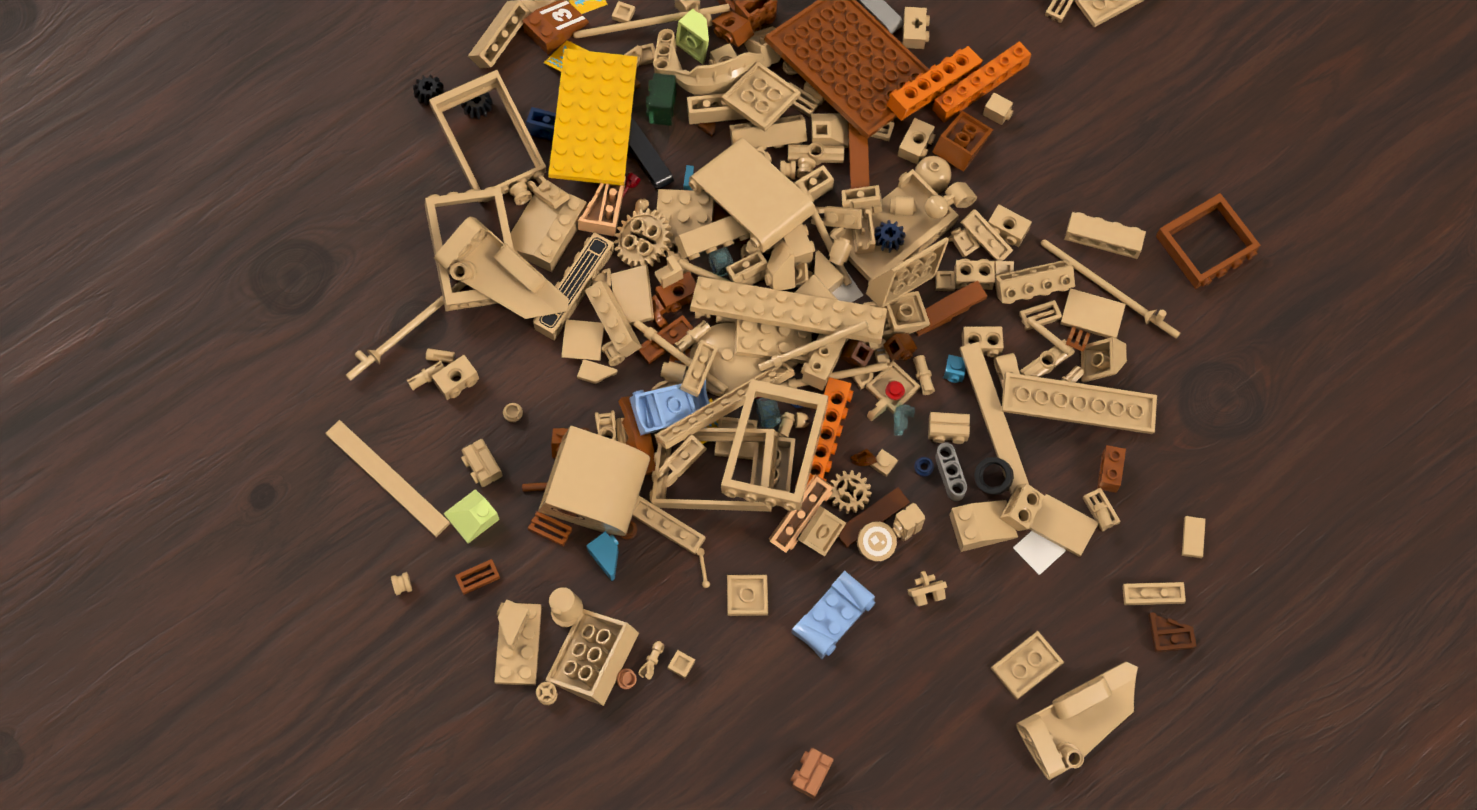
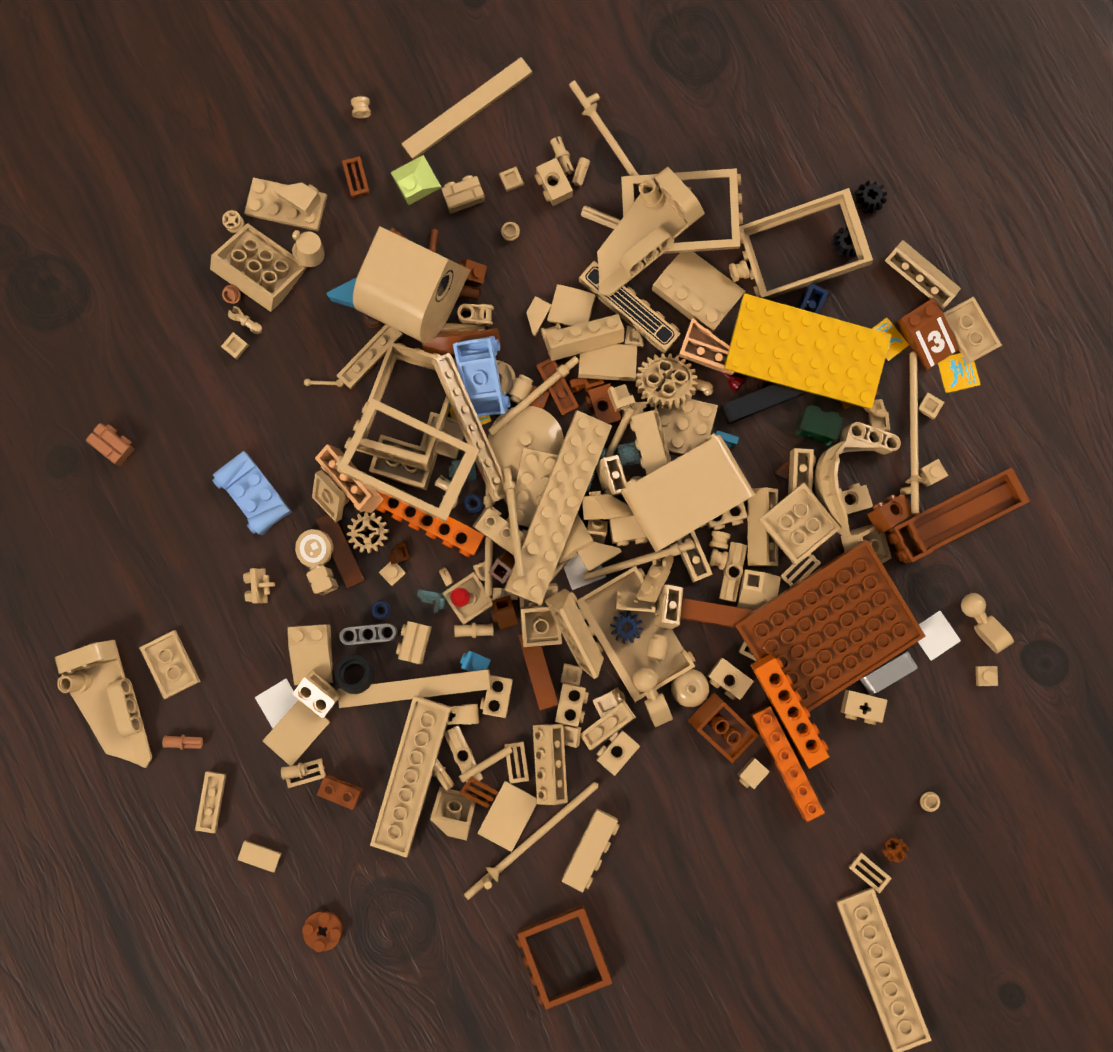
camera: 105 degrees right, 15 degrees up
tan hinge [527,175,570,209] -> none
tan hinge [655,435,707,487] -> none
tan pin [674,320,711,353] -> none
yellowish green slope [675,9,709,64] -> none
tan tile [680,340,718,397] -> none
tan tile [727,575,768,616] -> none
tan brick [829,237,852,266] -> none
reddish brown wing [1149,612,1197,652] -> none
none -> nougat axle [163,735,203,750]
none -> dark orange plate [302,910,343,952]
none -> tan tile [499,167,524,192]
none -> tan axle [581,206,621,229]

